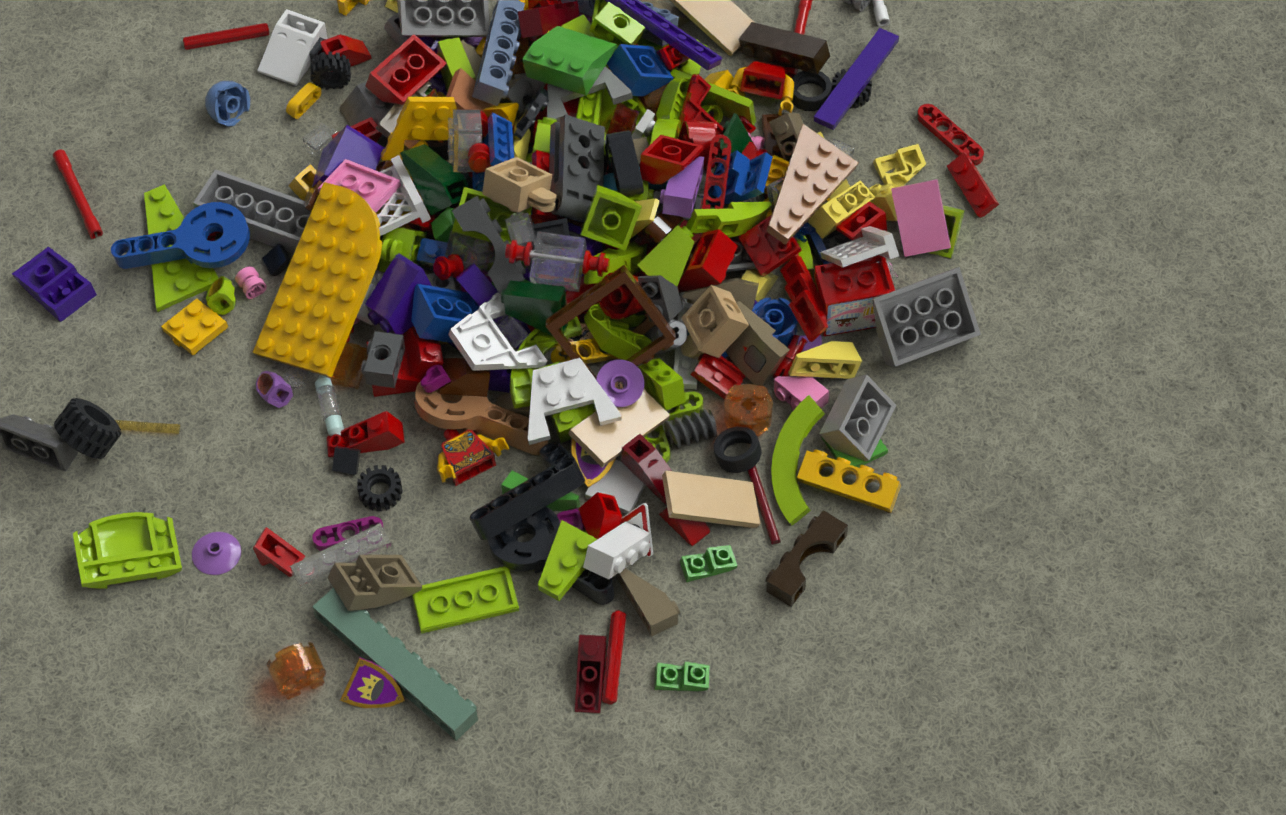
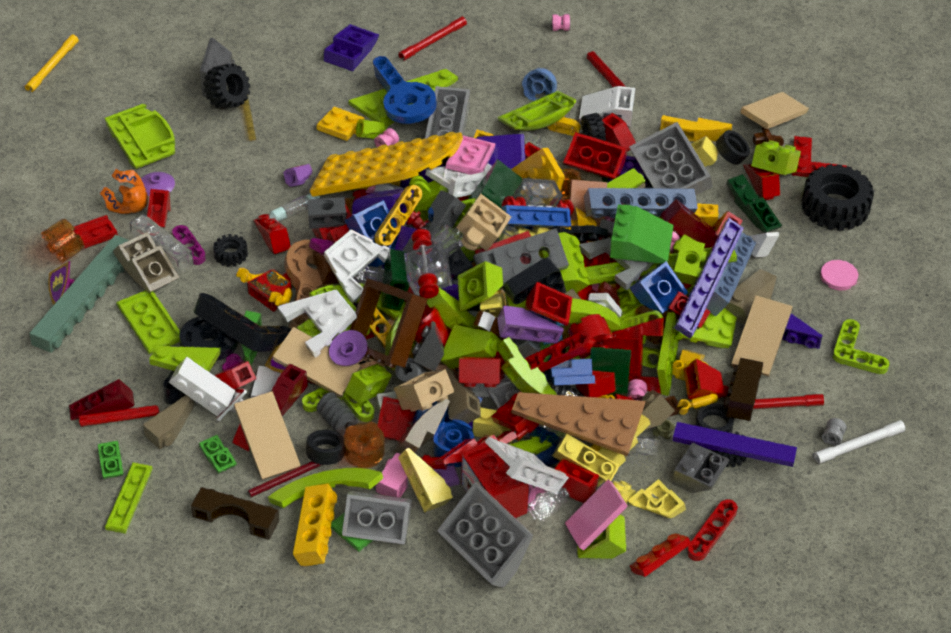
camera: 70 degrees right, 10 degrees down
black tile [332,446,360,475] -> none
none -> red plate [72,215,118,249]
none -> orange piece [100,169,148,214]
none -> lime tile [105,462,153,534]
none -> yellow beam [374,185,422,246]
none -> lime slope [498,91,576,131]
none -> bright pink wheel [552,14,570,31]
none -> flat silver slope [672,443,729,493]

